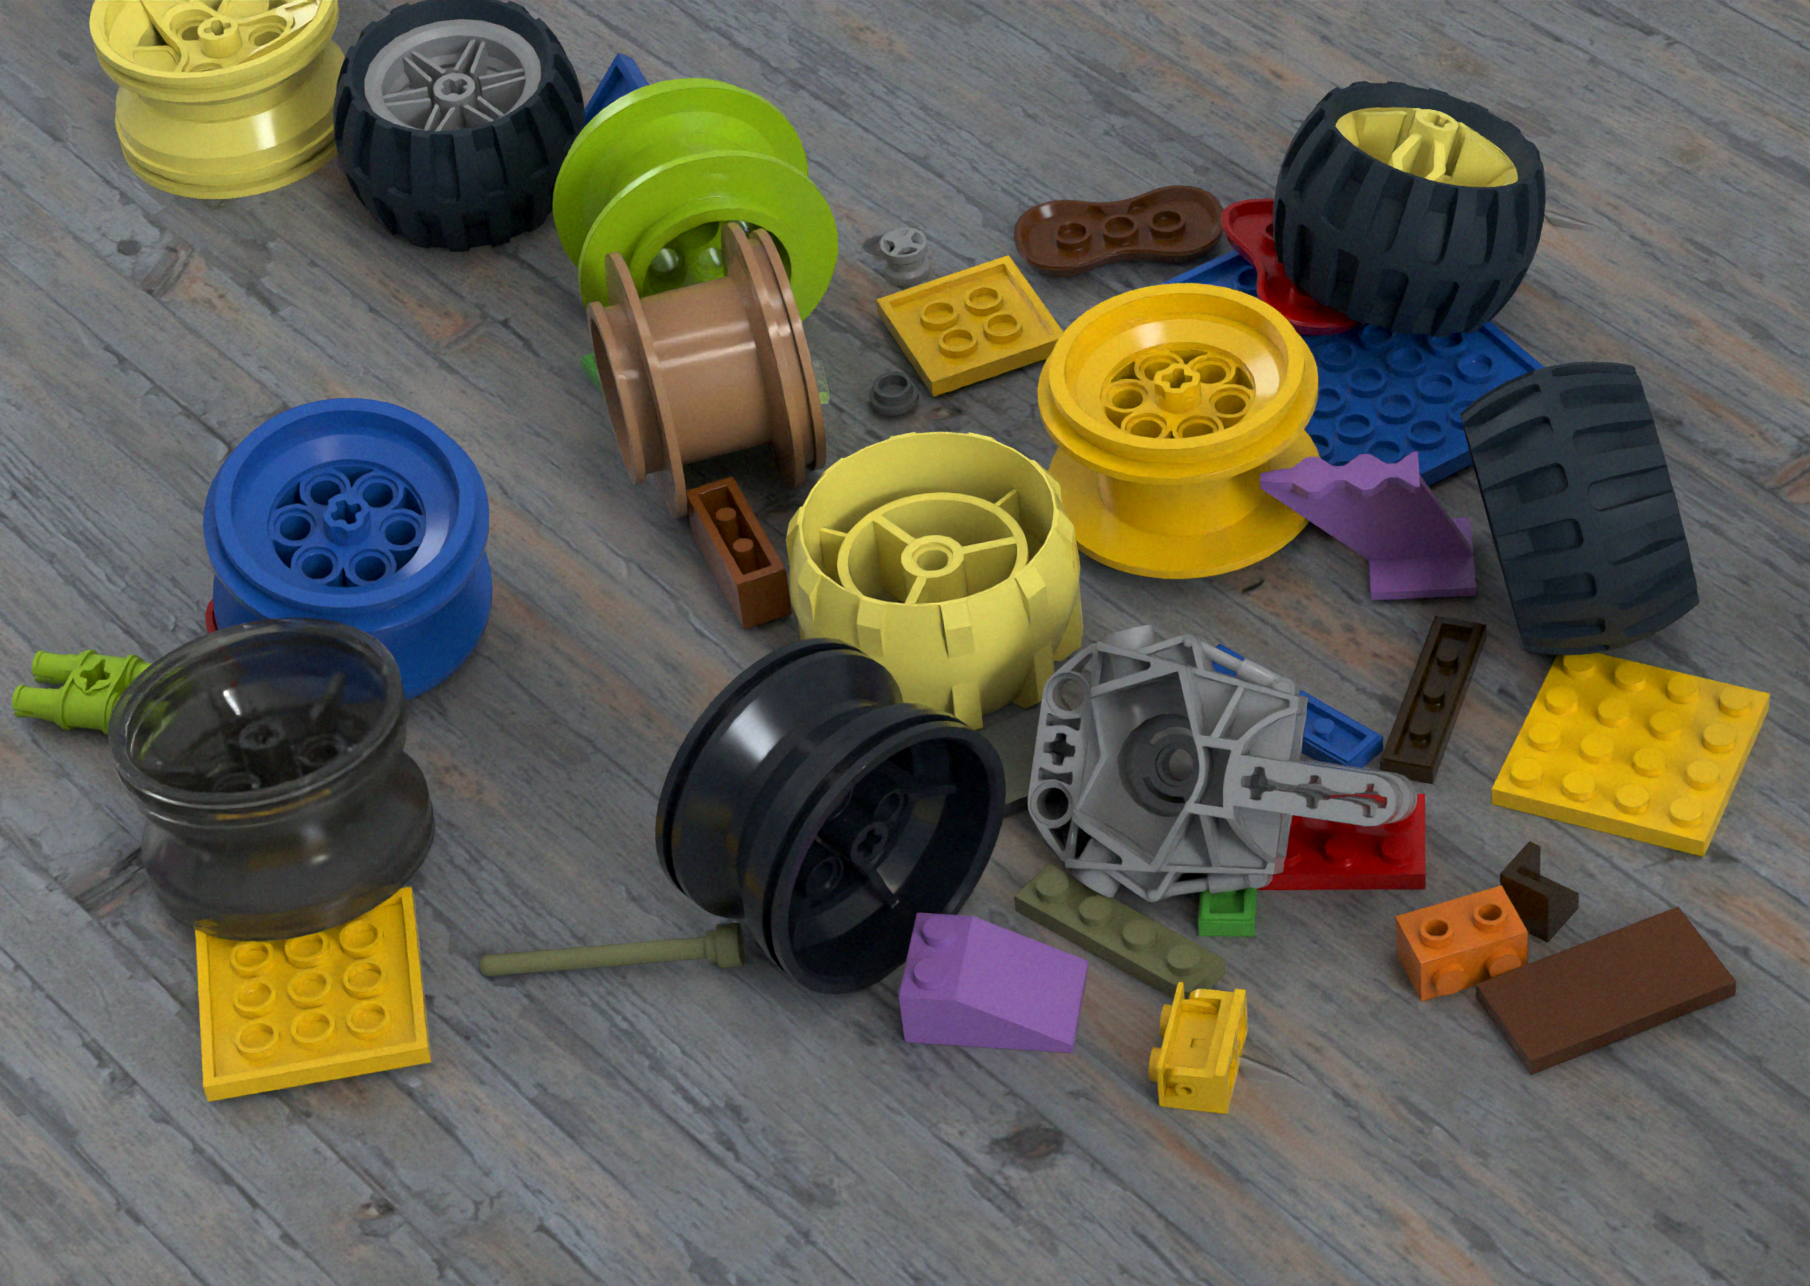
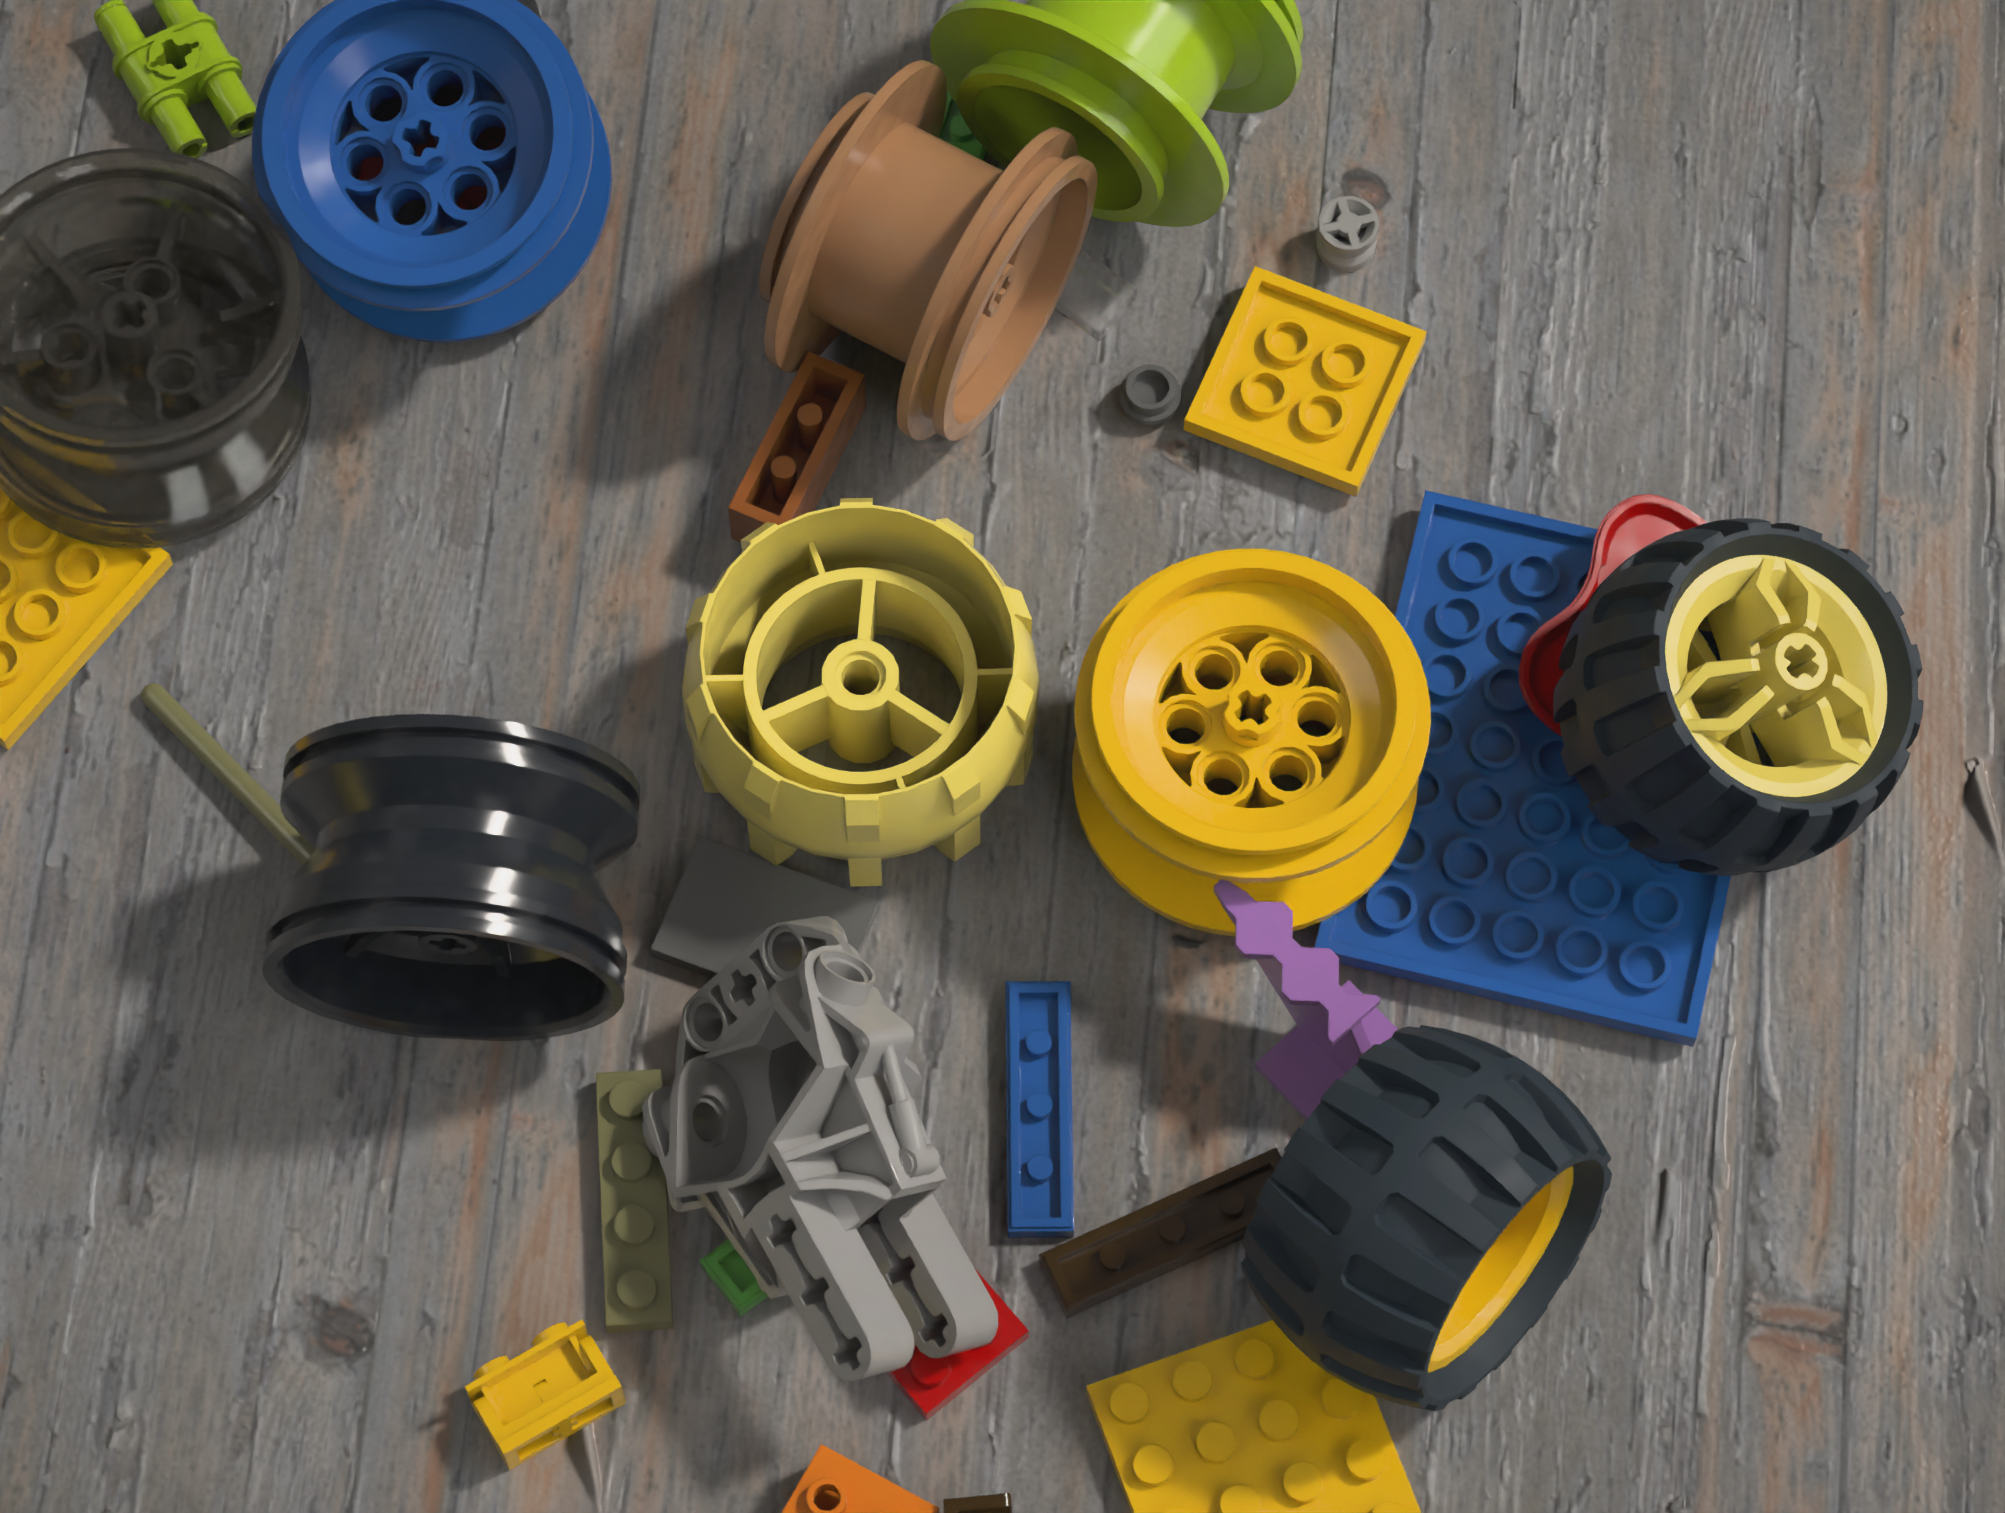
camera: 40 degrees right, 25 degrees up
medium lavender slope [899,913,1089,1053] -> none
reddish brown plate [1014,185,1224,277] -> none

